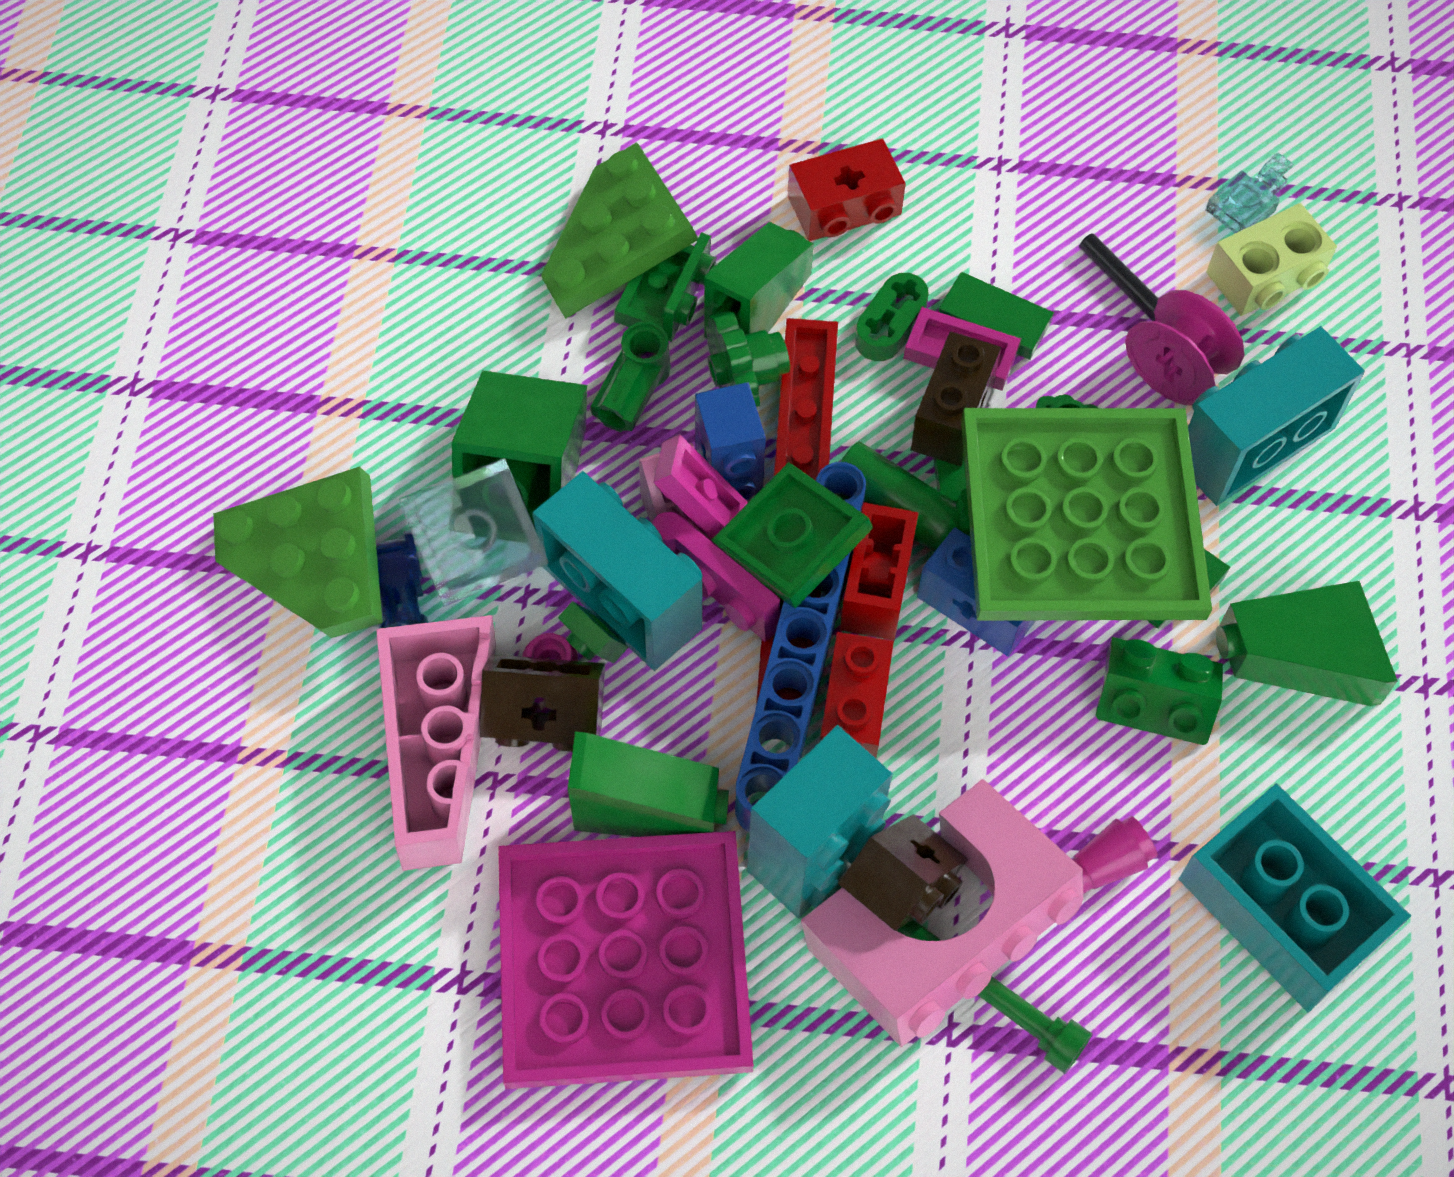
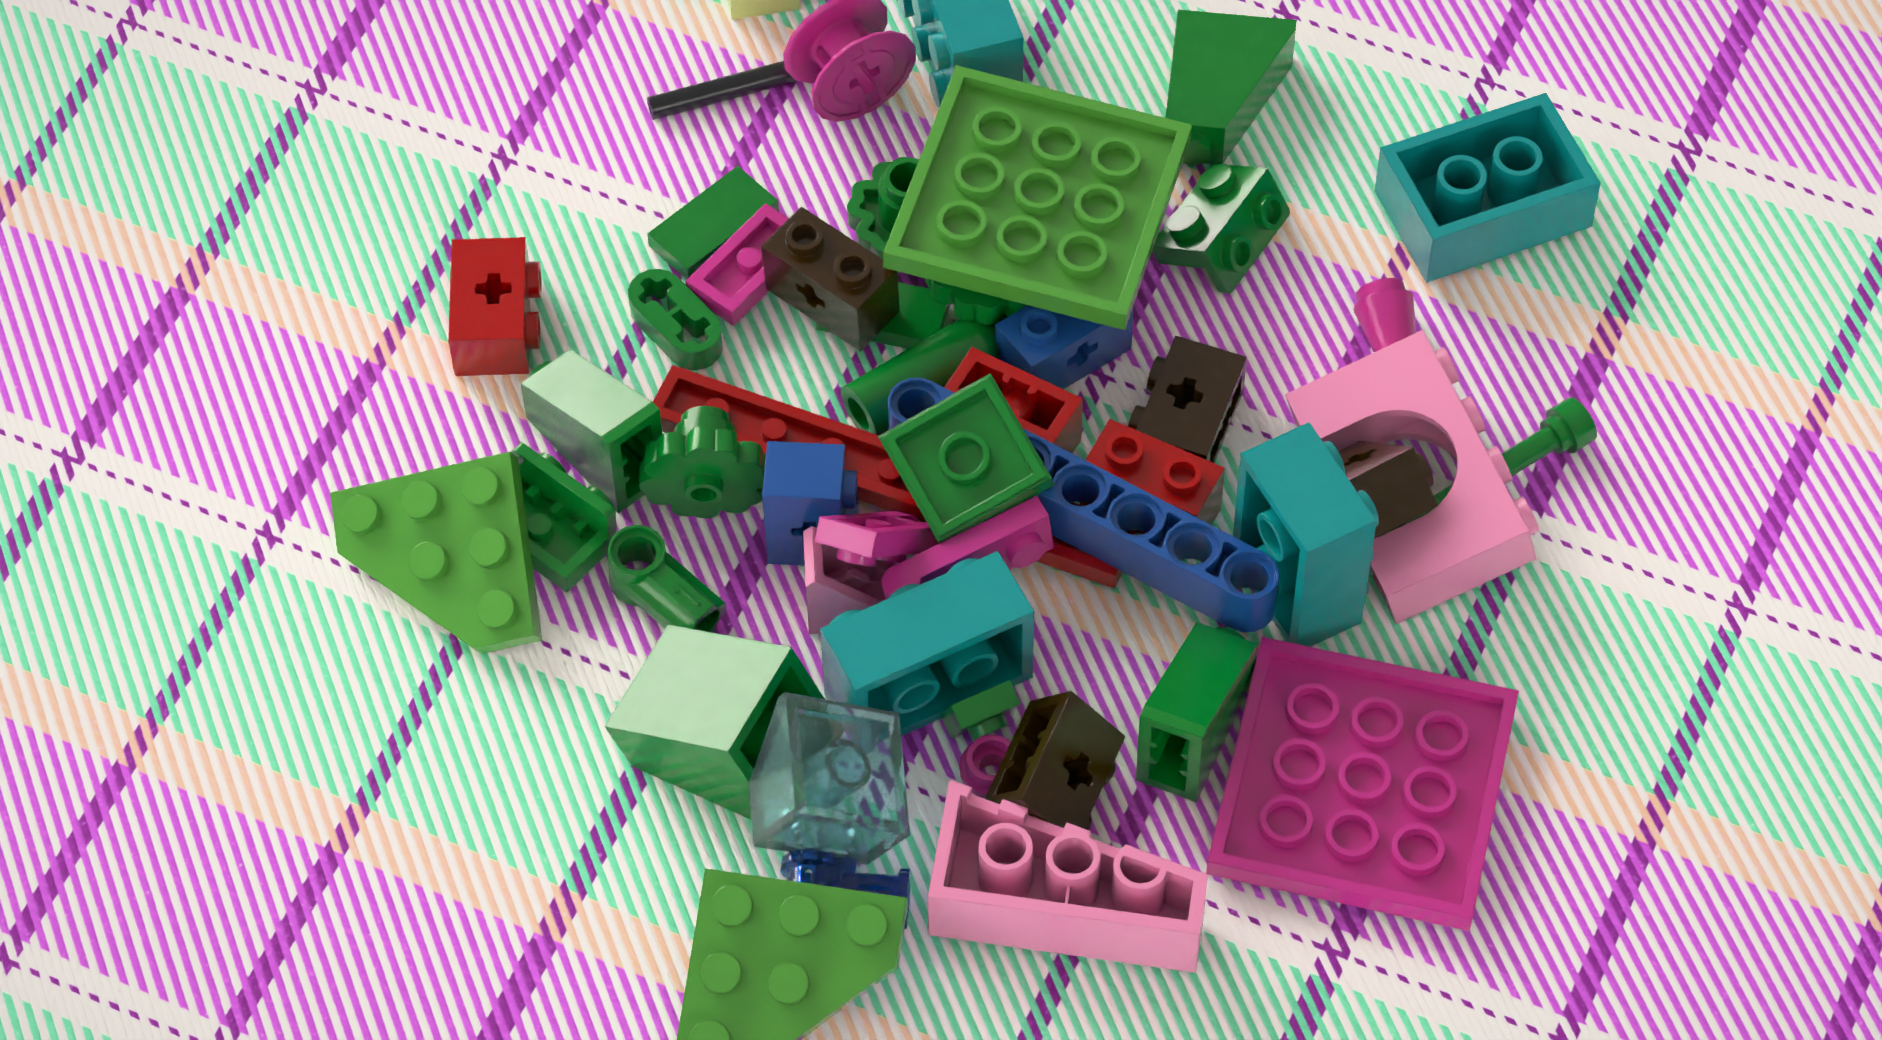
camera: 70 degrees left, 5 degrees down
none -> dark brown brick [1128,335,1247,463]

